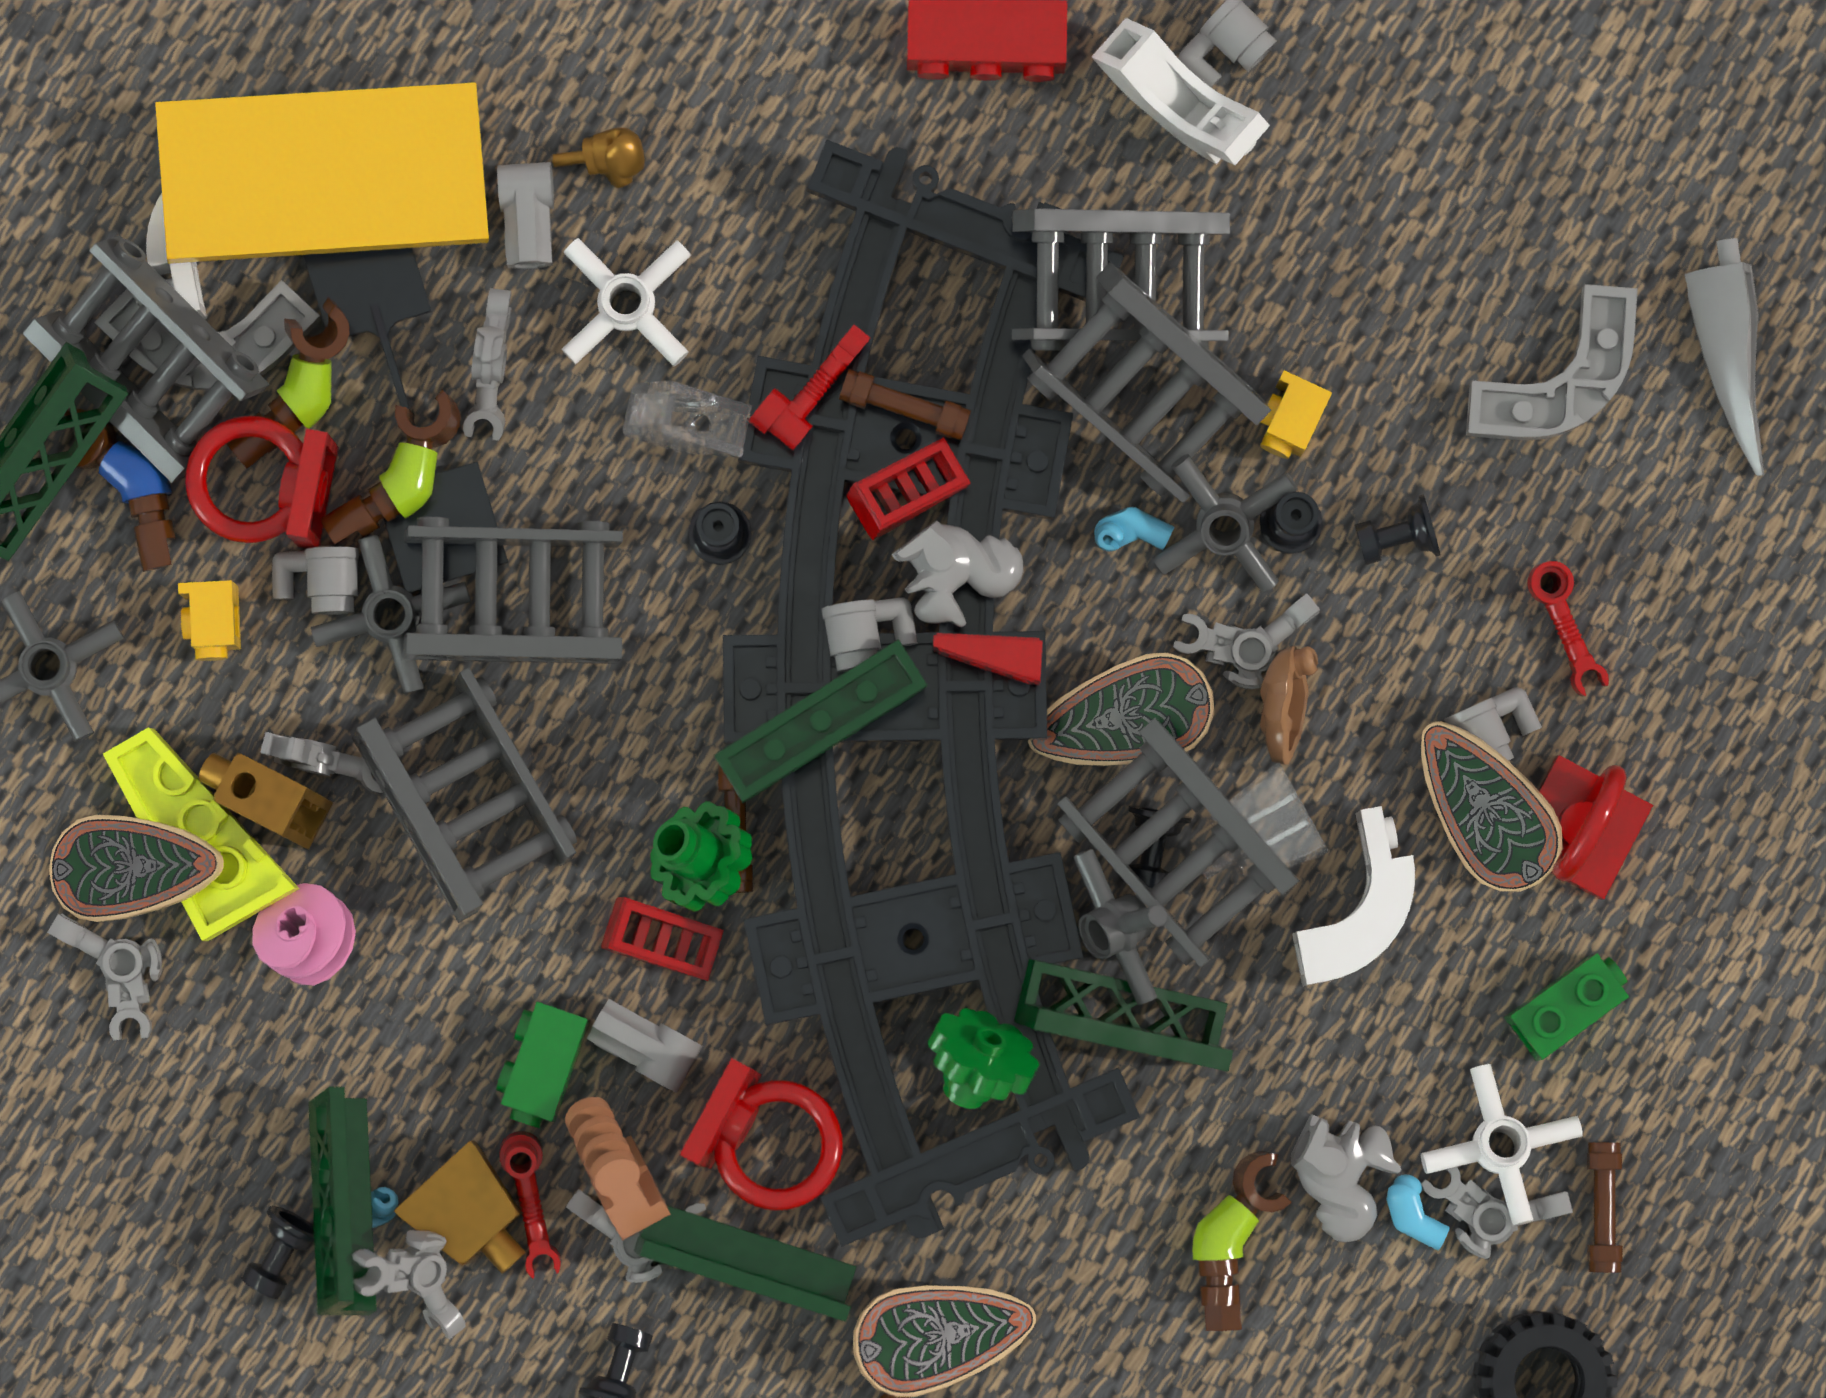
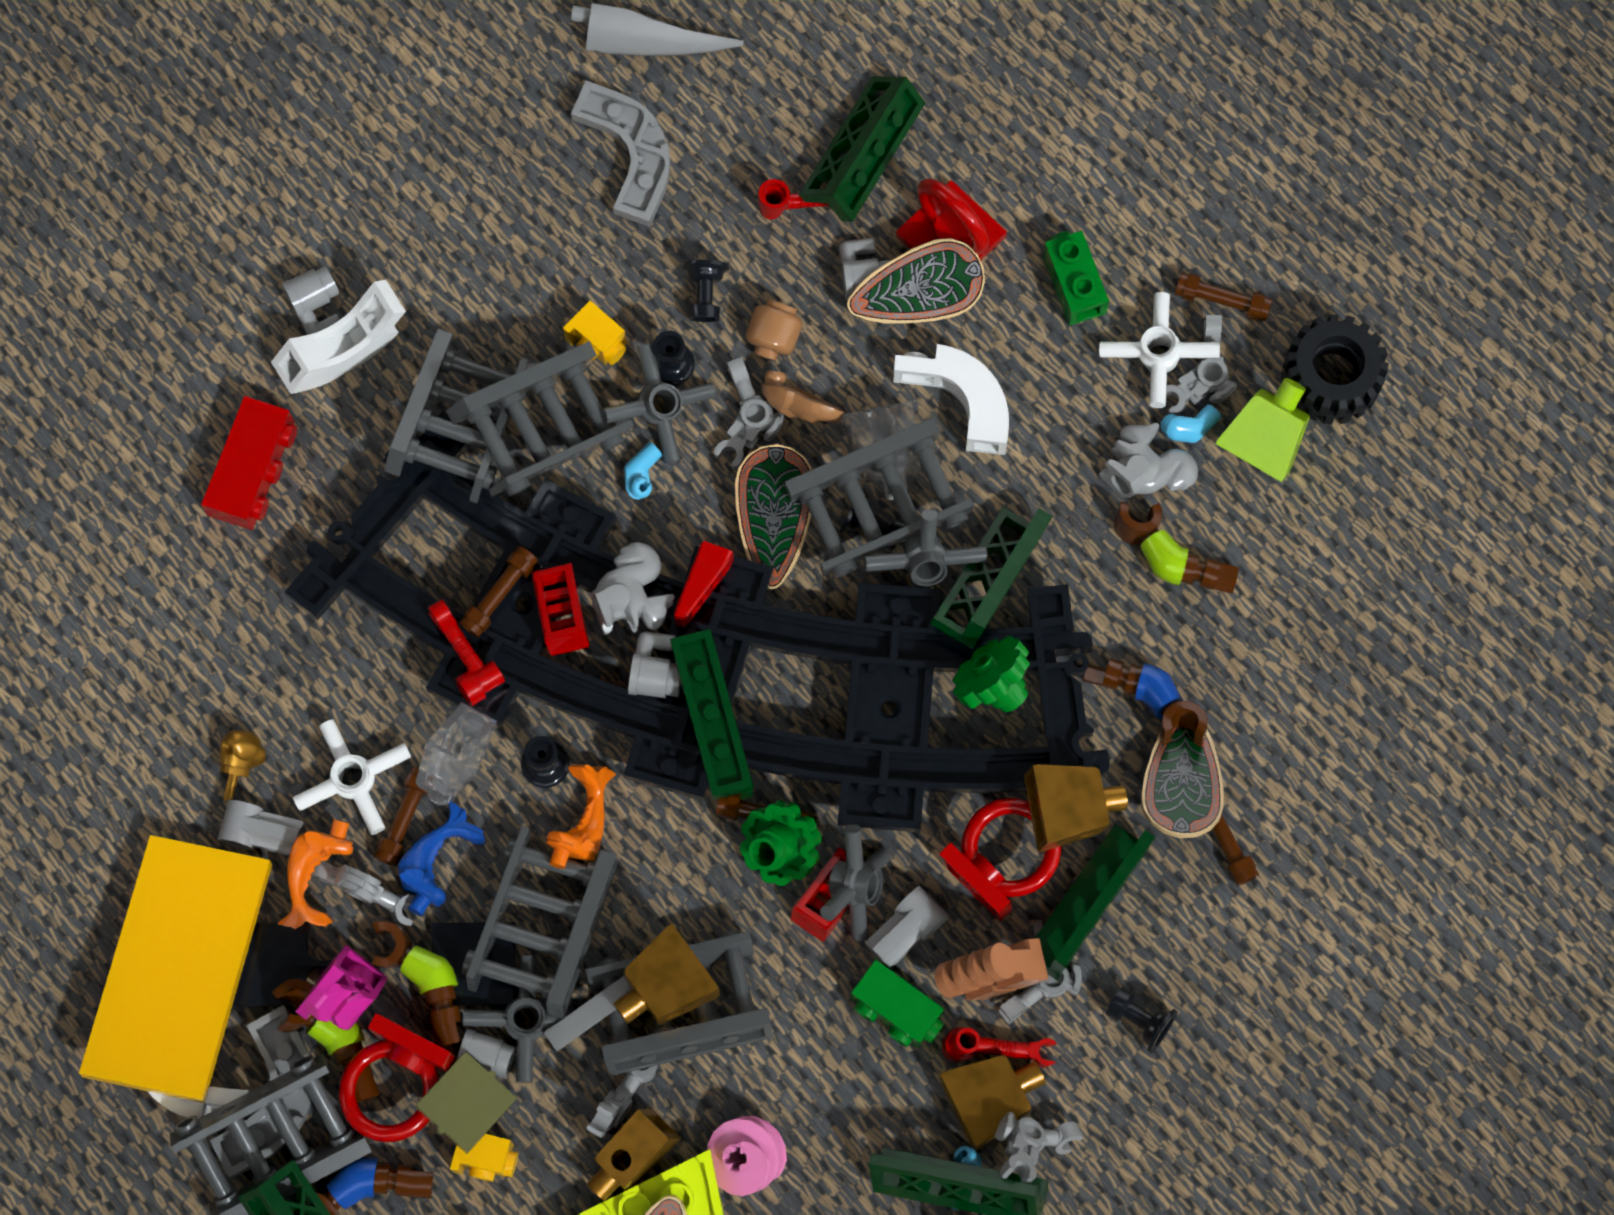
camera: 65 degrees left, 10 degrees down
none -> orange animal [278,819,353,929]
none -> dark pink piece [295,945,388,1030]
none -> reddish brown bar [373,766,435,867]
none -> blue animal [398,801,486,917]
none -> olive piece [415,1052,517,1154]
none -> light grey sticker [544,976,632,1052]
none -> orange animal [546,764,617,869]
none -> pearl gold torso [613,924,720,1025]
none -> medium nougat head [745,299,803,361]
none -> dark green fence [799,76,925,222]
none -> dark grey bar [820,825,891,941]
none -> pearl gold torso [1023,764,1128,852]
none -> reddish brown piece [1083,658,1208,748]
none -> lime torso [1215,378,1310,482]

